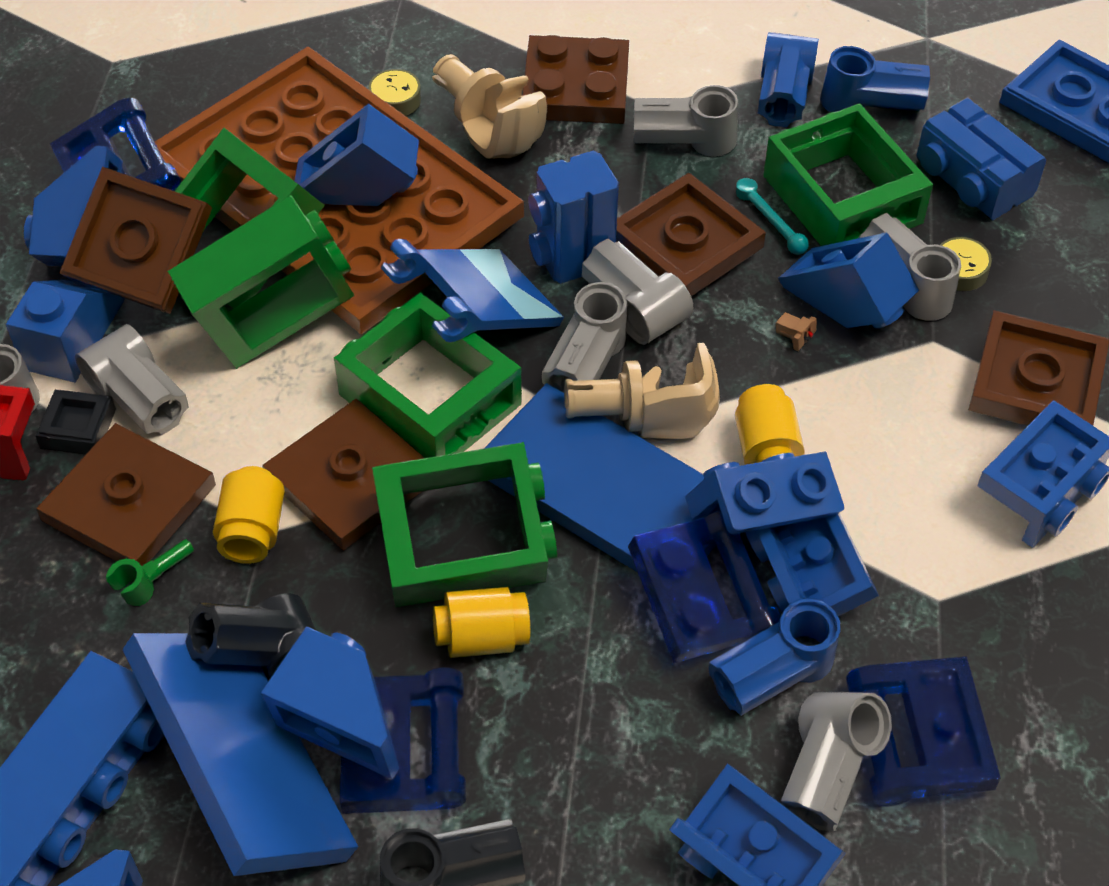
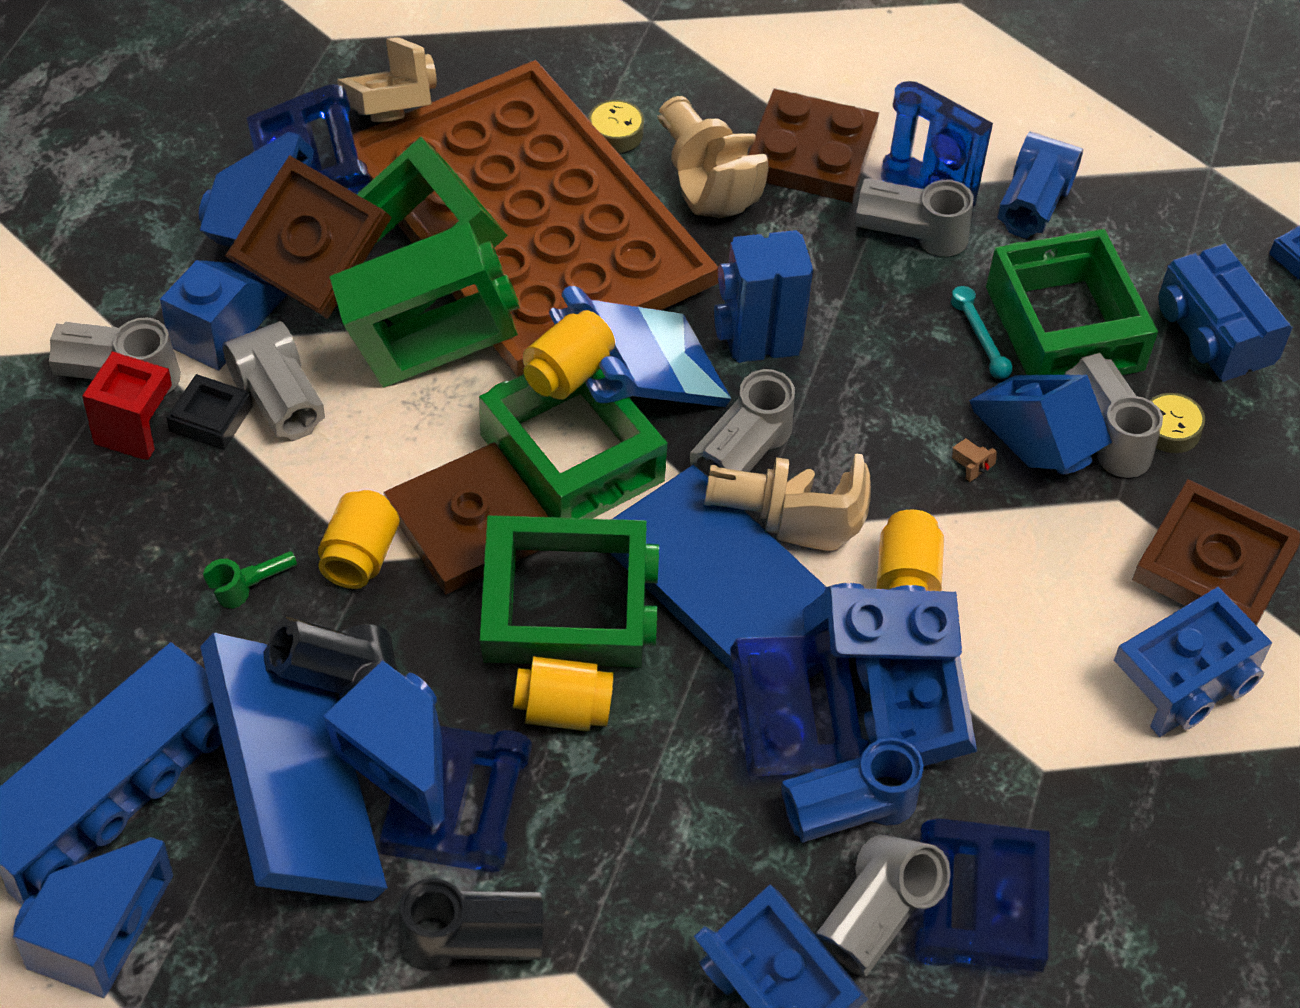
camera: 10 degrees right, 0 degrees up
reddish brown plate [36,423,216,566] -> none
blue slope [294,104,419,206] -> none
light grey piece [582,238,694,345] -> none
reddish brown plate [616,173,766,296] -> none
blue piece [820,46,930,113] -> none
none -> tan bracket [337,37,436,122]
none -> yellow brick [523,310,615,400]
none -> clear blue plate [881,81,993,207]

